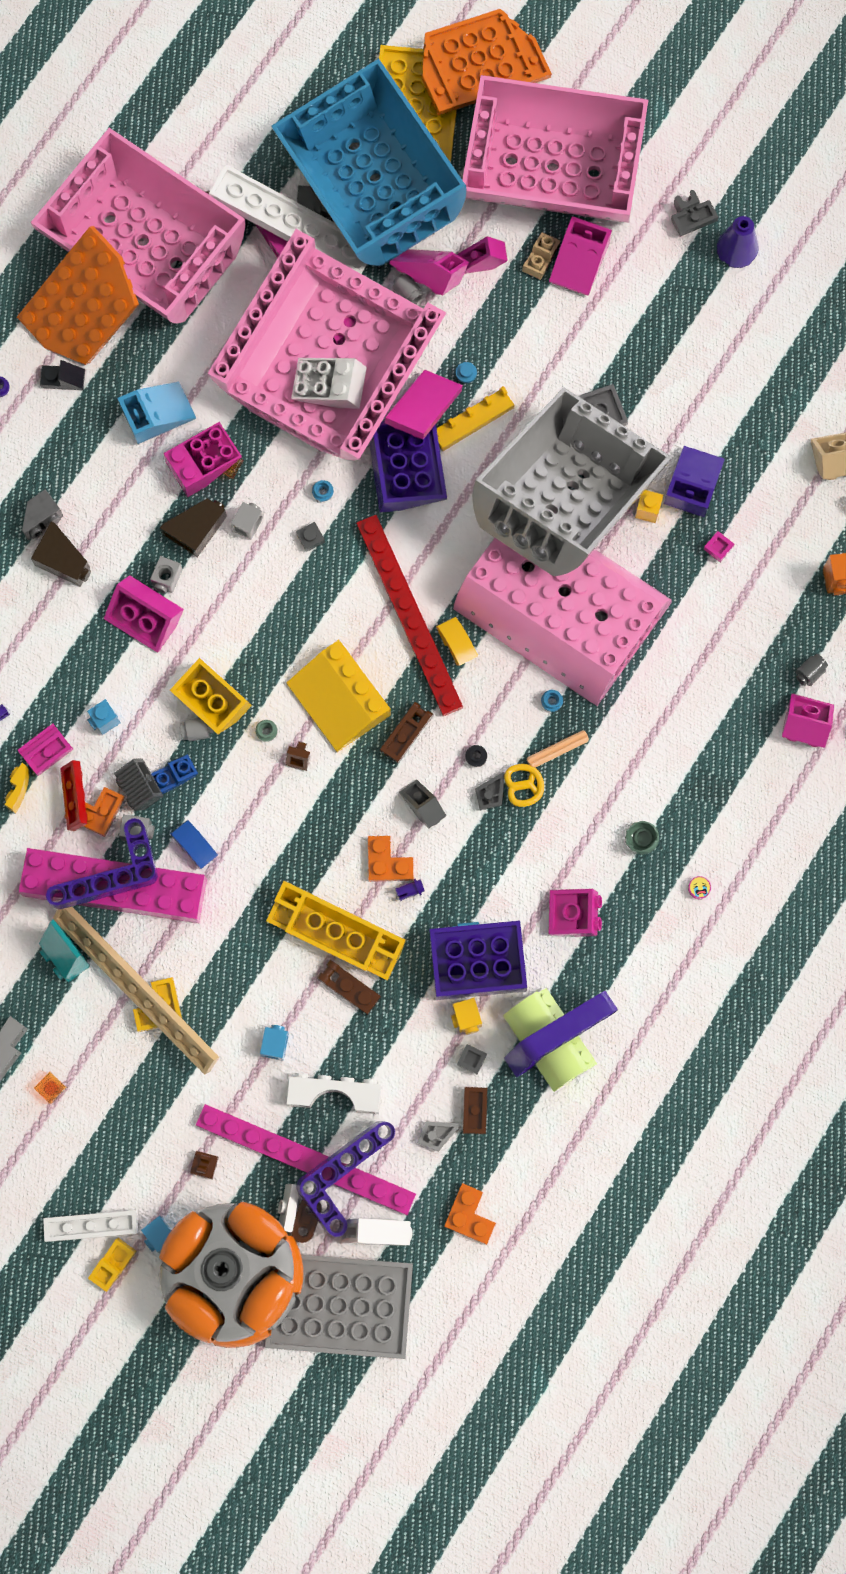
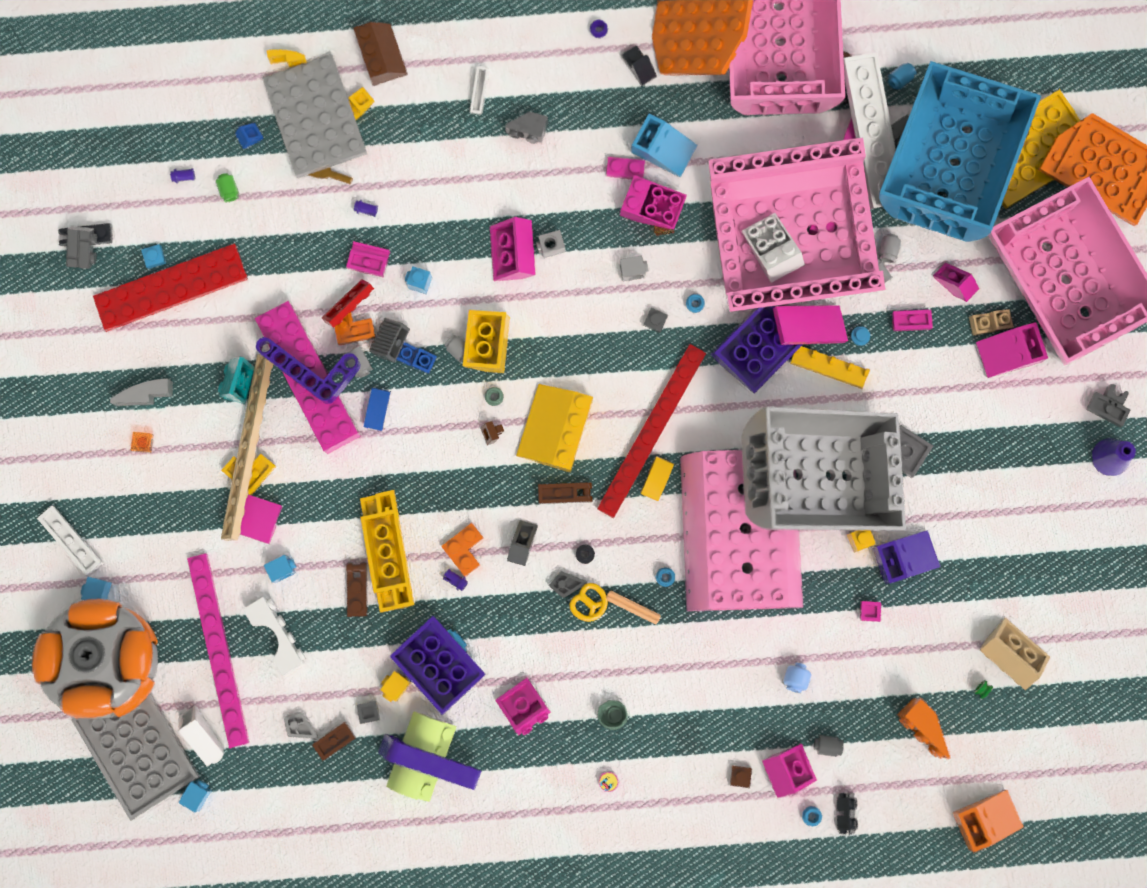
camera: 55 degrees right, 5 degrees up
yellow slope [5,763,29,814] -> none
dark brown slope [31,521,91,587] -> none
yellow slope [88,1237,137,1292] -> none
dark brown slope [160,498,227,558] -> none
reddish brown tile [190,1151,219,1180] -> none
white plate [278,1184,299,1232] -> none
reddish brown plate [291,1200,322,1243] -> none
dark purple beam [296,1121,395,1237] -> none
dark pink slope [389,249,469,296] -> none
orange plate [444,1183,496,1245] -> none
none -> dark azure brick [178,780,212,813]
none -> dark pink slope [240,495,282,545]
none -> dark pink plate [606,157,645,179]
none -> reddish brown plate [730,765,752,788]
none -> light blue head [783,663,811,693]
none -> dark azure brick [888,63,916,90]
none -> dark pink plate [892,310,933,331]

